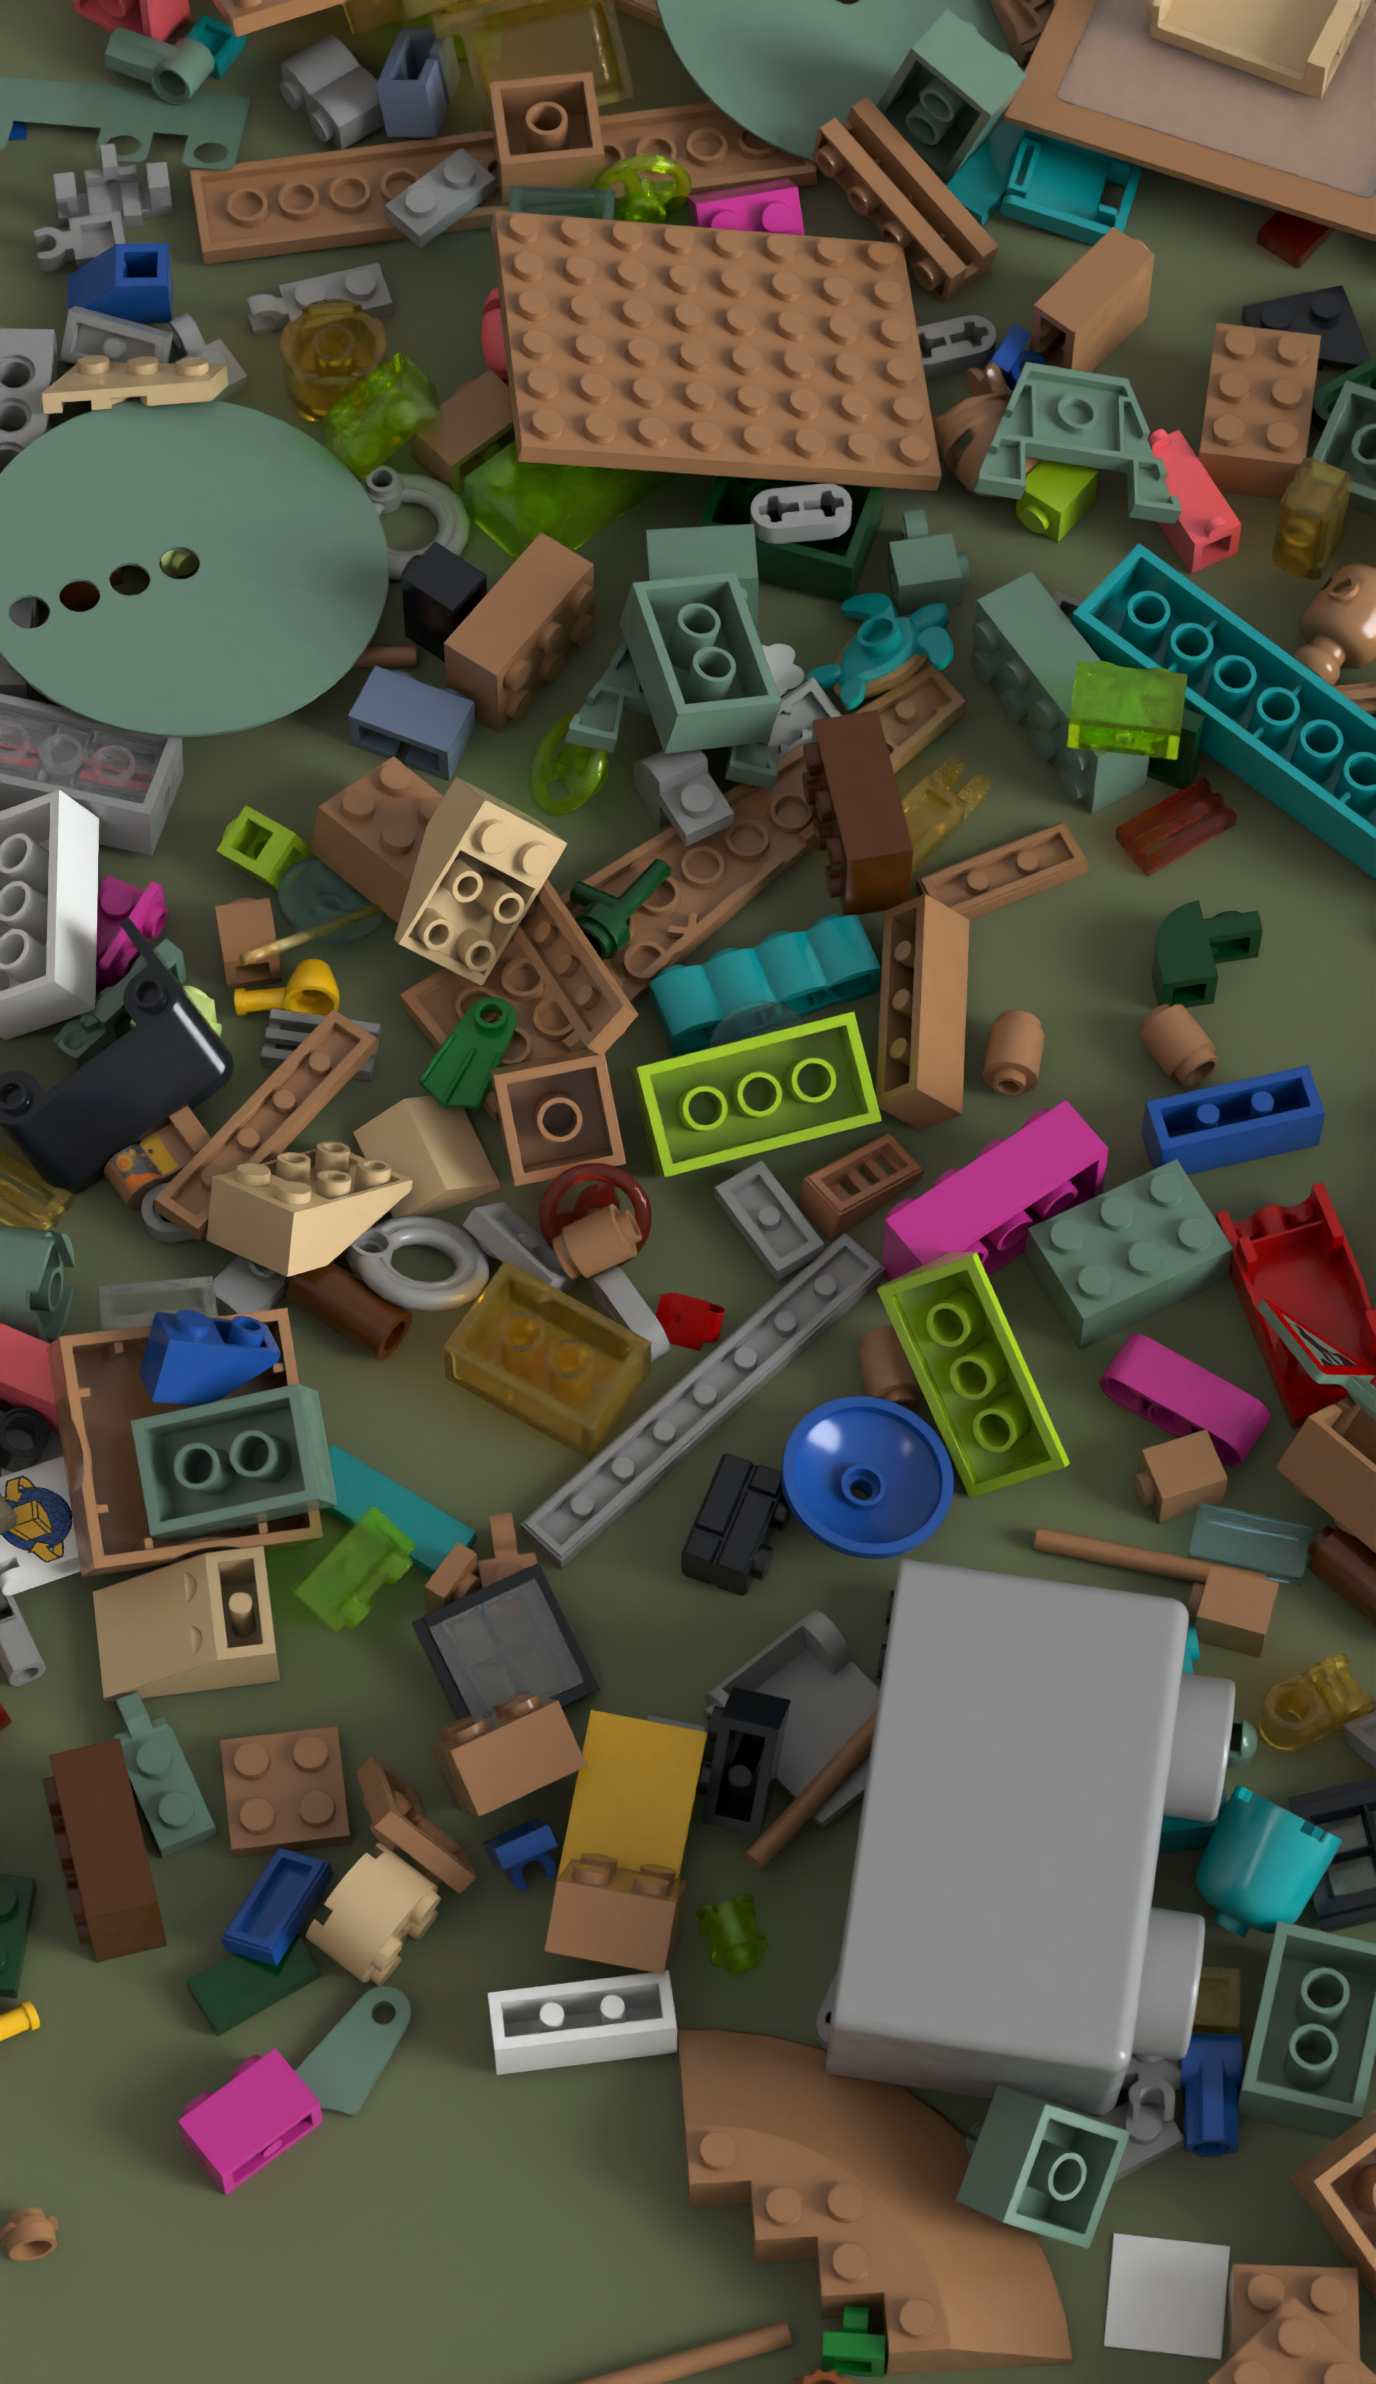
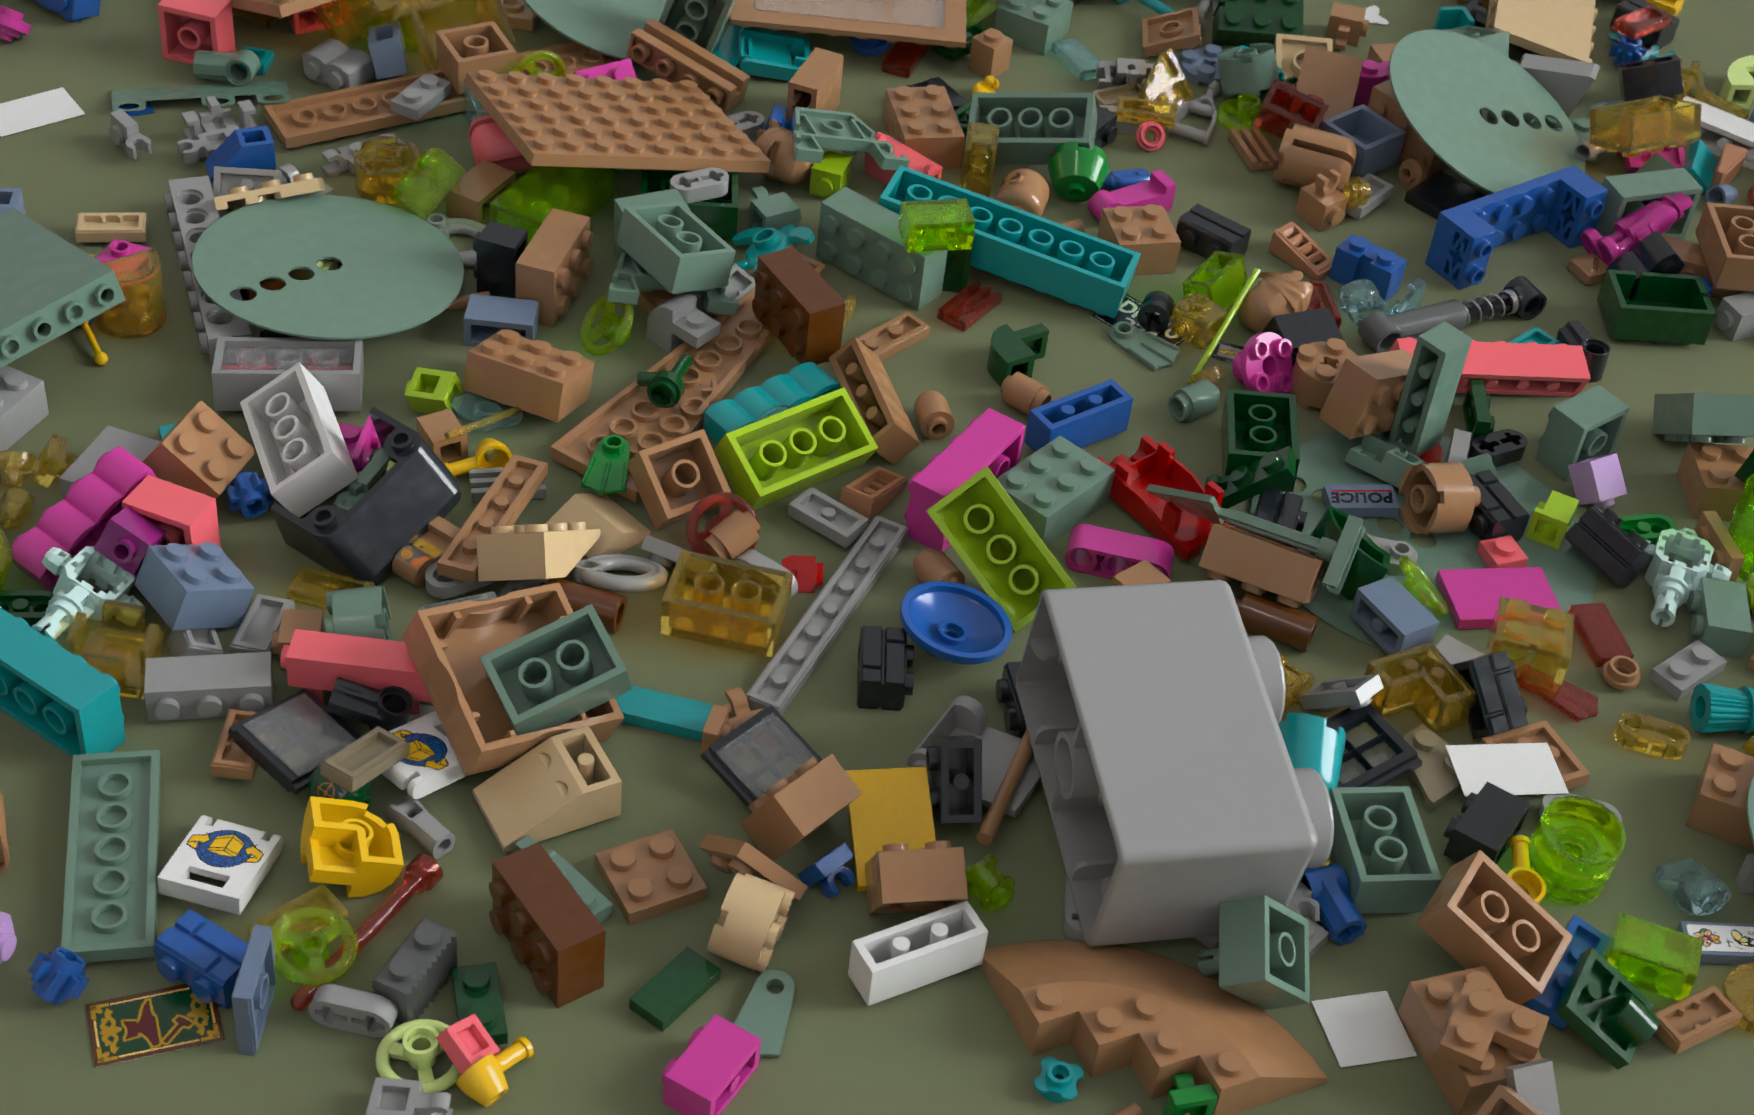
camera: 25 degrees left, 20 degrees down
blue slope [139,1310,281,1406] -> none
blue tile [221,1847,334,1966] -> none
clear neon green brick [289,1505,417,1633] -> none
tan slope [394,777,568,986] -> none
medium nougat plate [513,879,638,1056] -> none
none -> teal plate [1034,1056,1084,1103]

